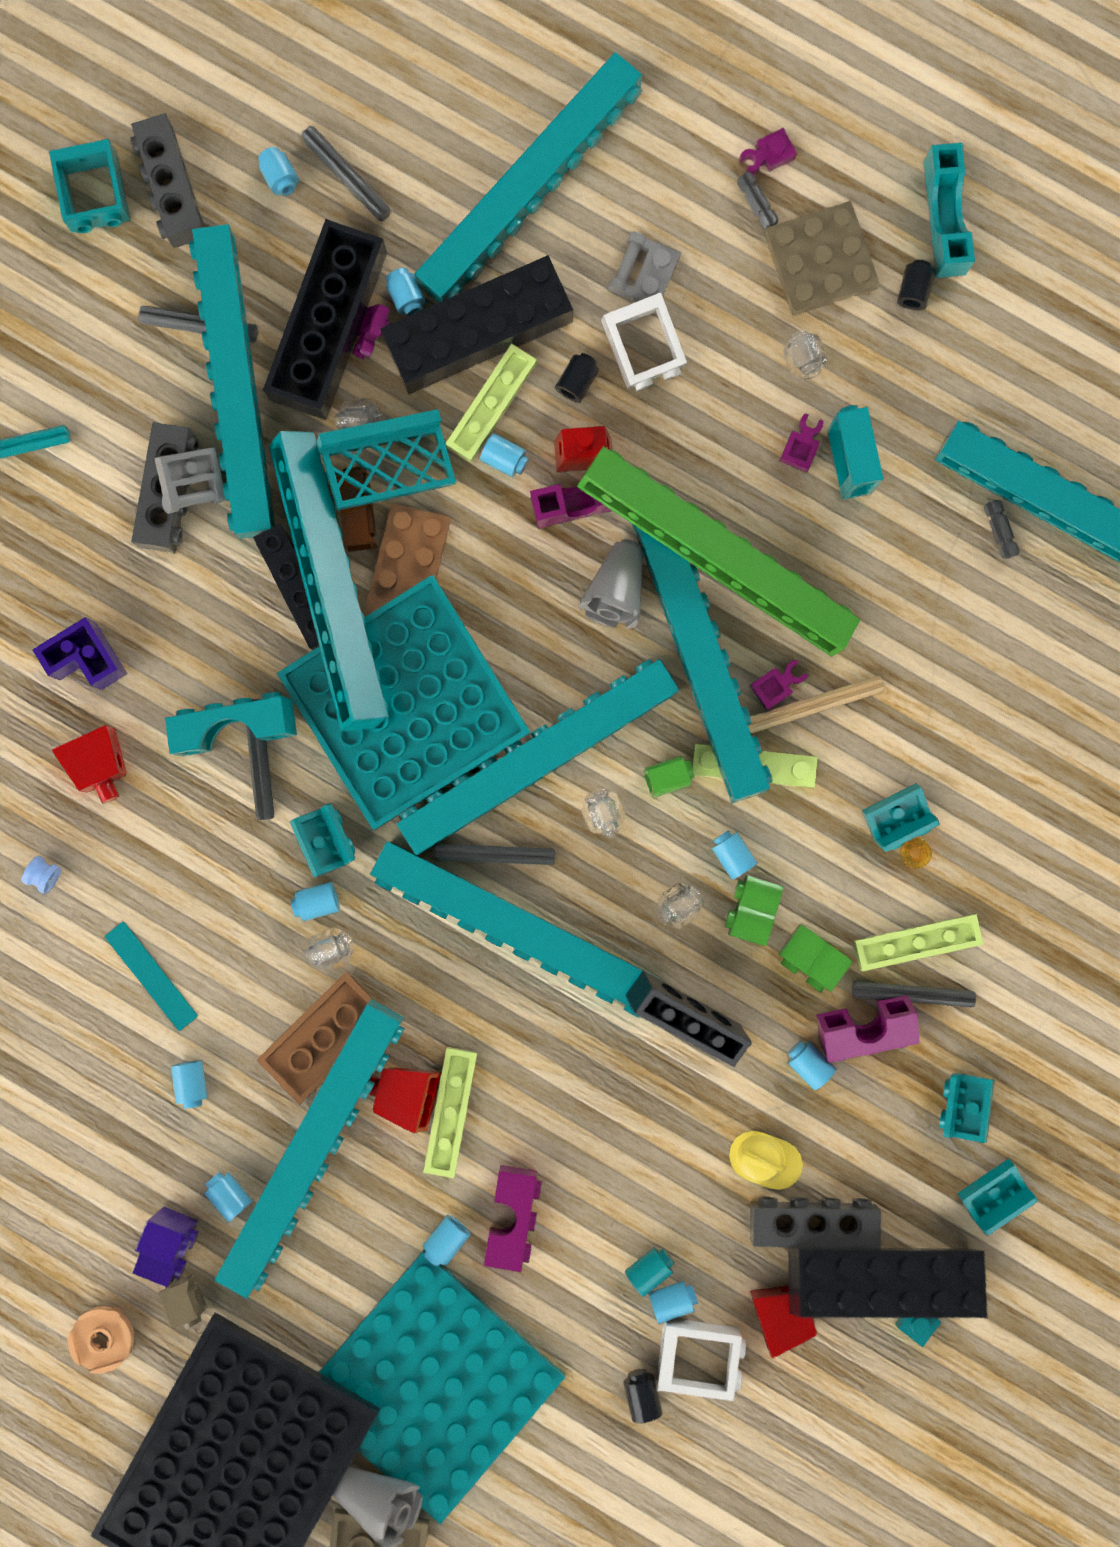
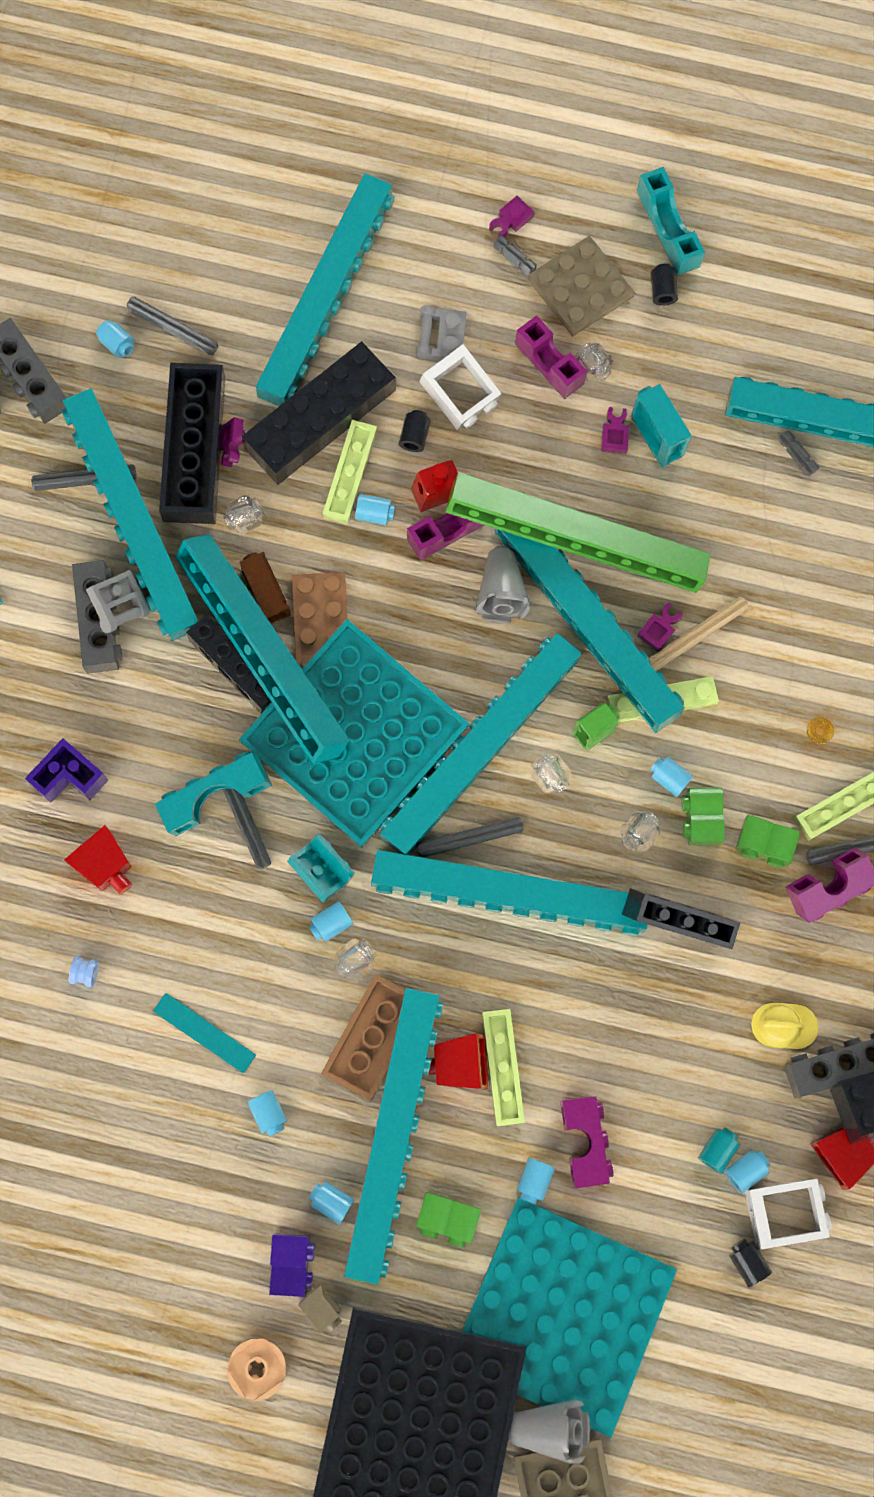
camera: 25 degrees left, 10 degrees down
teal fence [316,409,456,511] -> none
medium azure brick [386,268,426,317] -> none
medium azure brick [787,1041,836,1090] -> none
teal bracket [862,783,940,852] -> none
none -> bright green brick [416,1192,482,1247]
none -> magenta arch [515,315,587,399]

